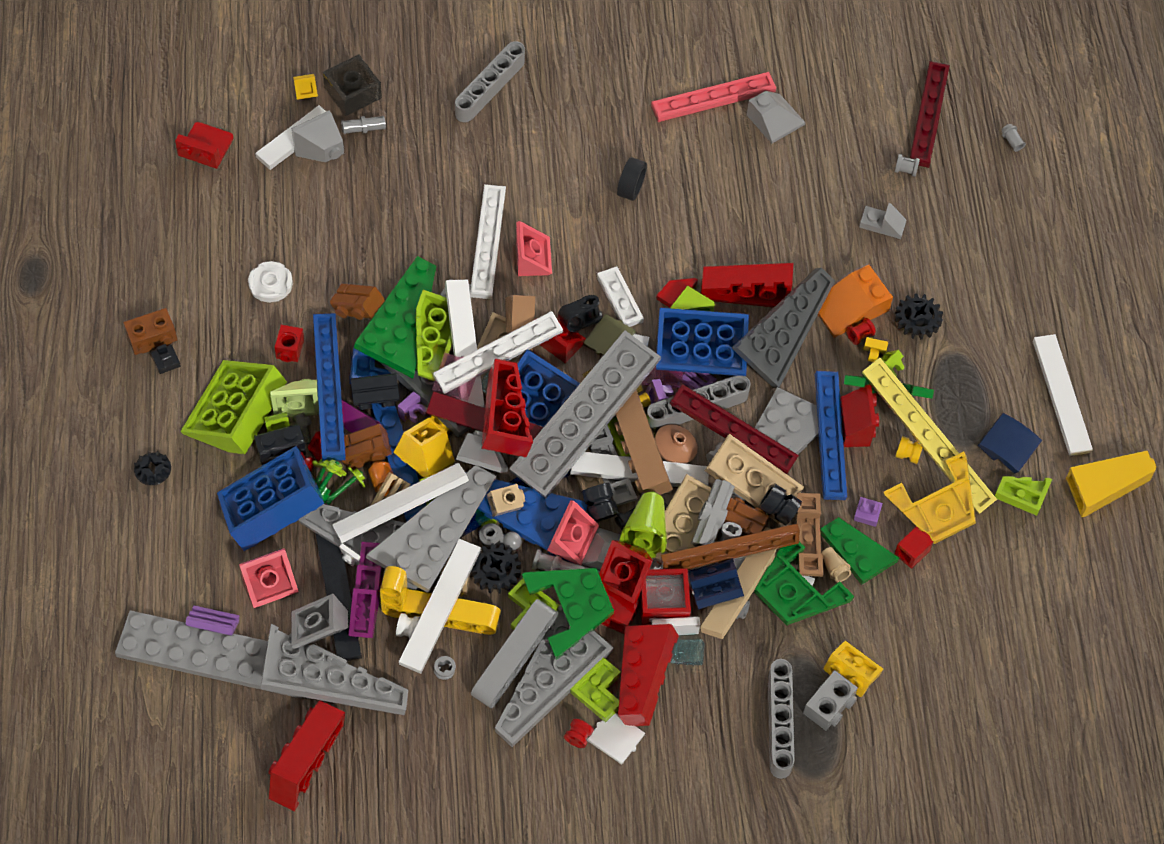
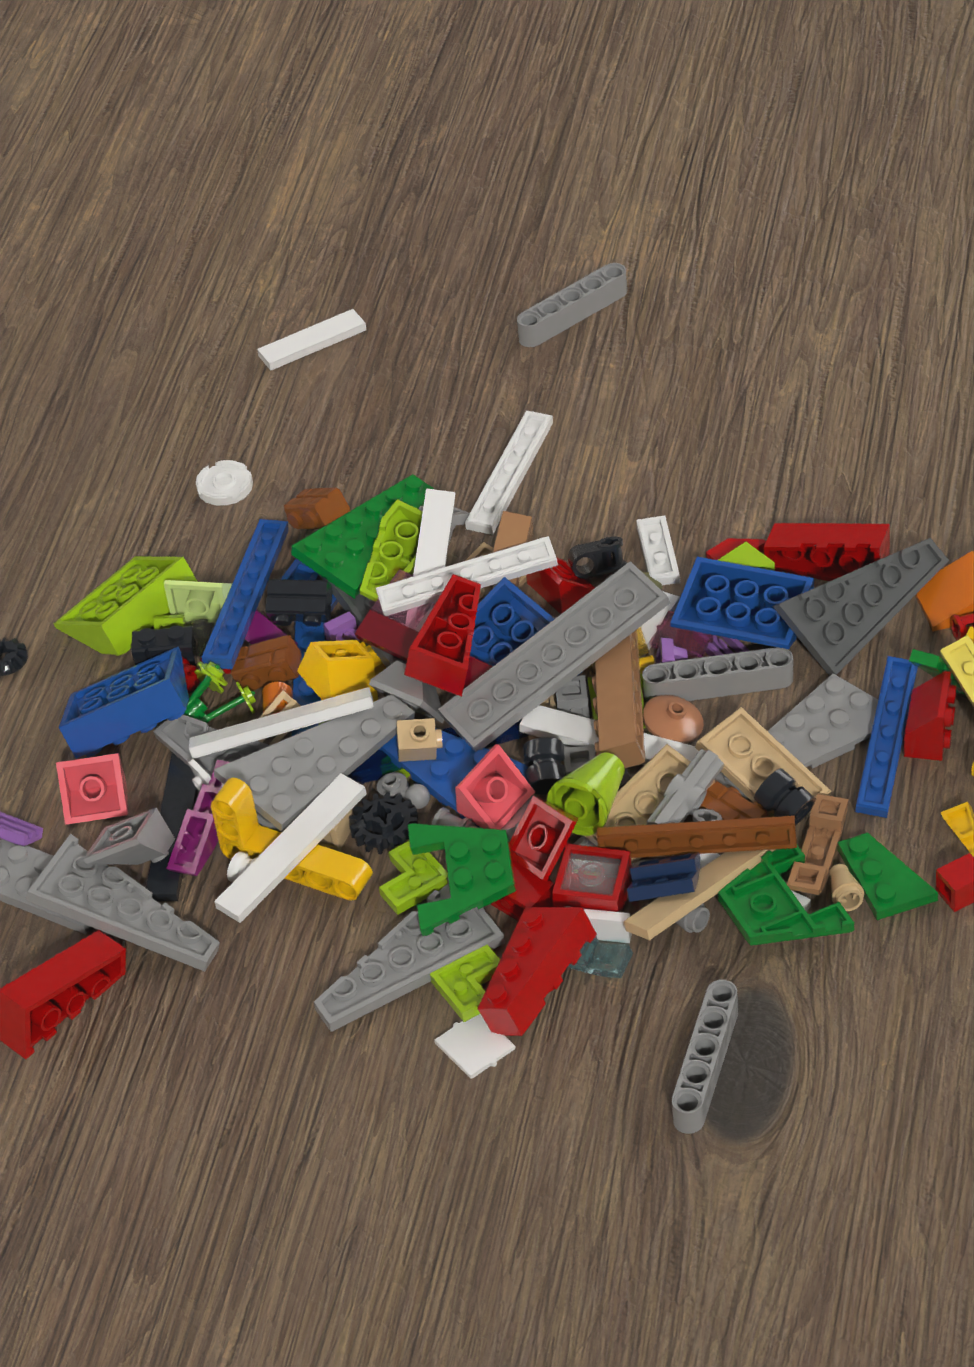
camera: 25 degrees right, 15 degrees down
dark orange brick [123,308,178,355] -> none
black tile [151,344,181,374] -> none
red bracket [175,122,234,169] -> none
red brick [274,325,304,362] -> none
light grey slope [291,110,344,162] -> none
yellow tile [293,74,318,100] -> none
clear smoke brick [323,54,382,116] -> none
light grey pin [341,116,386,134] -> none
light grey bush [434,656,456,680] -> none
light grey beam [471,599,558,708] -> none
coral slope [516,221,552,276] -> none
red wheel [564,719,594,748] -> none
black tyre [617,157,647,201] -> none
coral tile [651,72,776,122] -> none
dark red tile [670,384,799,474] -> none
light grey slope [747,91,805,144] -> none
light grey brick [803,670,858,731] -> none
yellow bracket [823,641,883,697] -> none
medium lavender tile [854,497,883,527] -> none

